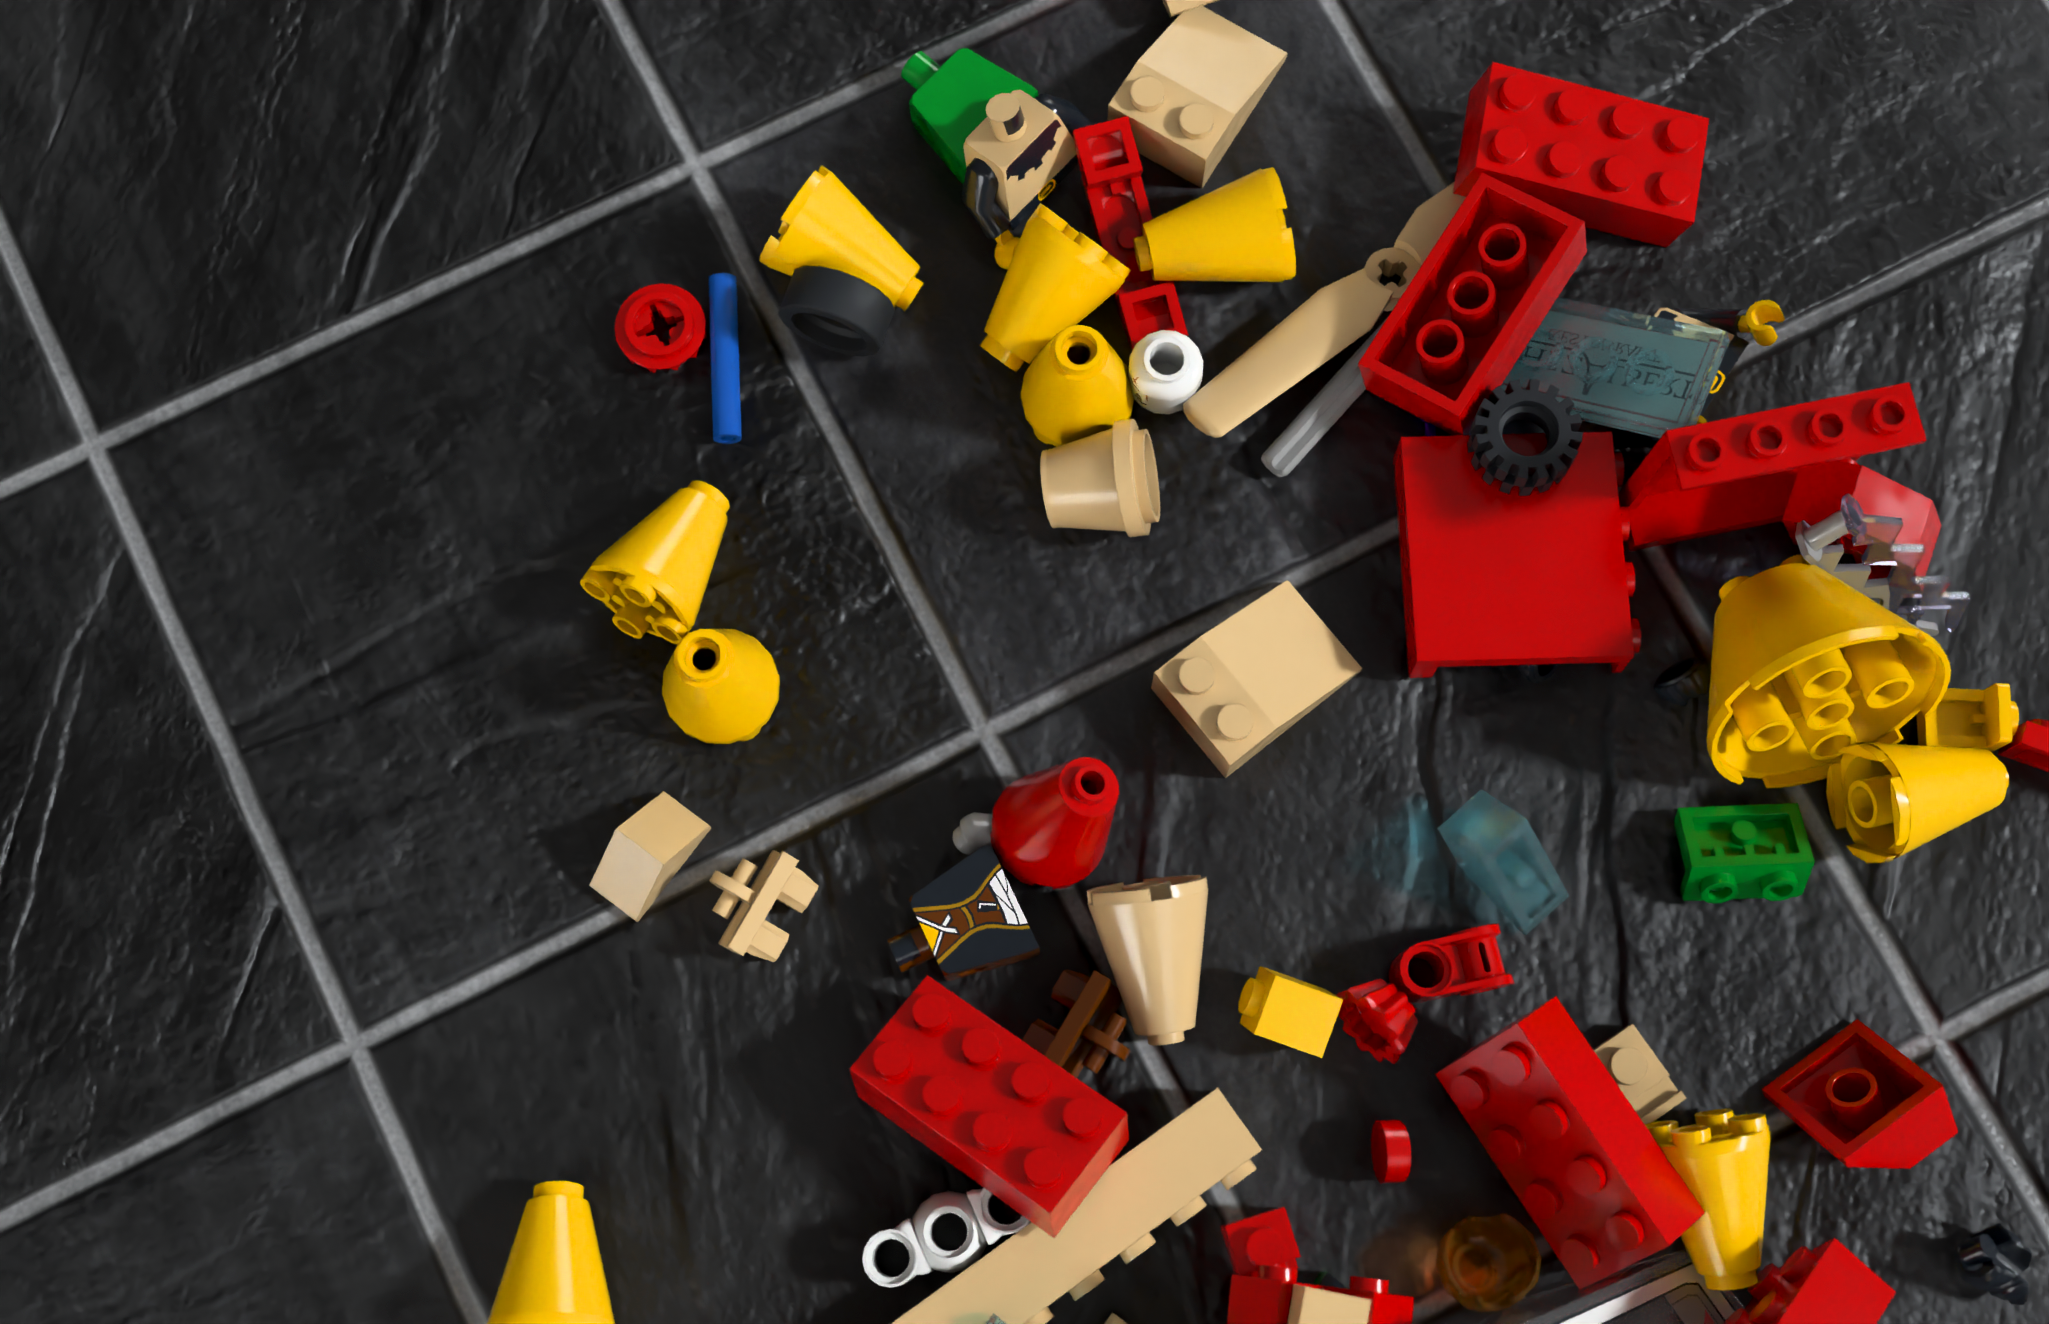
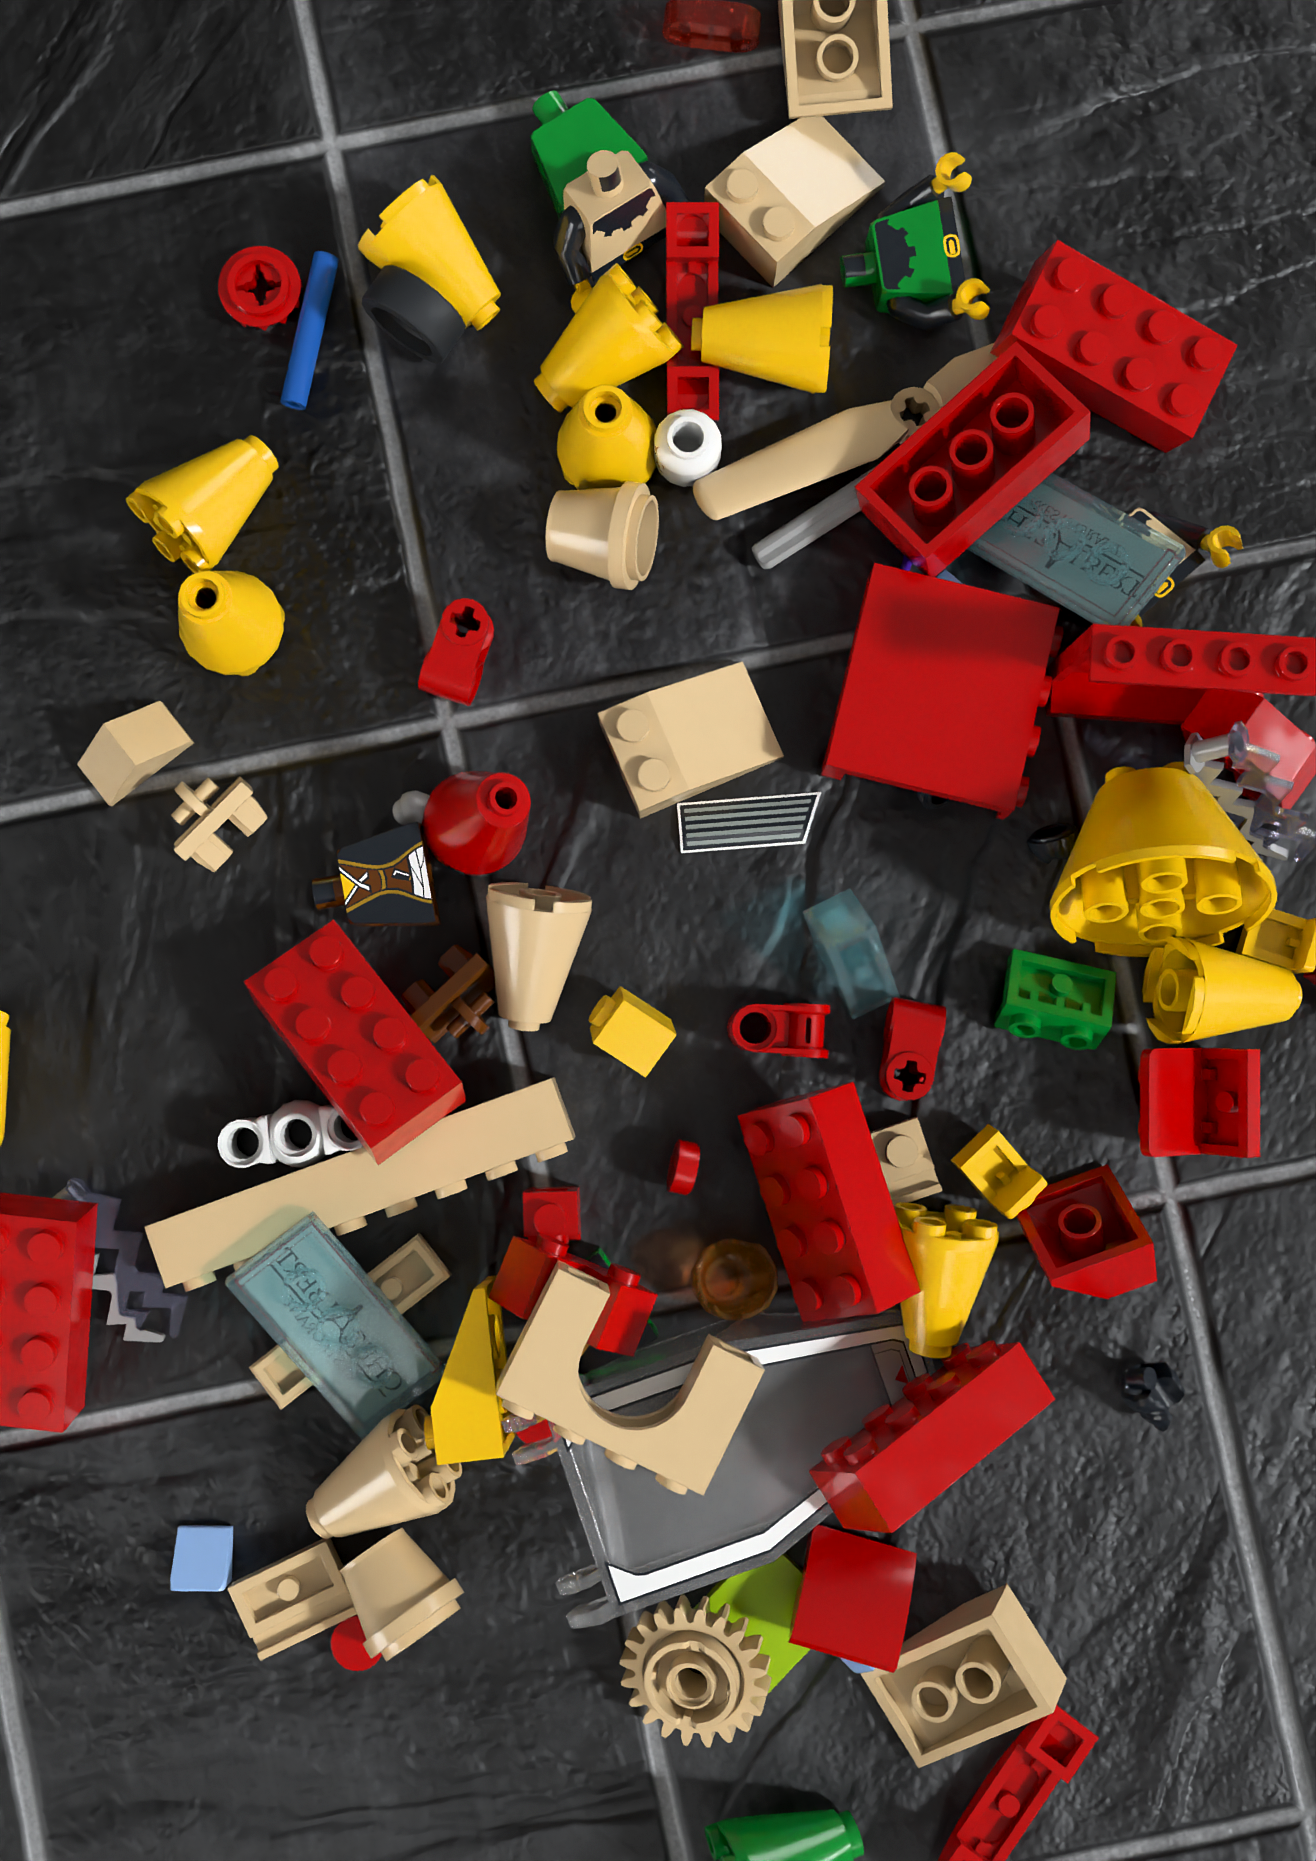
camera: 10 degrees right, 10 degrees up
red piece [1336,978,1418,1064] -> none
black tyre [1467,379,1583,496] -> none
none -> red piece [418,598,495,706]
none -> sticker [677,792,821,853]
none -> torso [840,152,990,330]
none -> red piece [879,997,946,1101]
none -> yellow bracket [951,1124,1047,1219]
none -> red bracket [1138,1047,1260,1158]

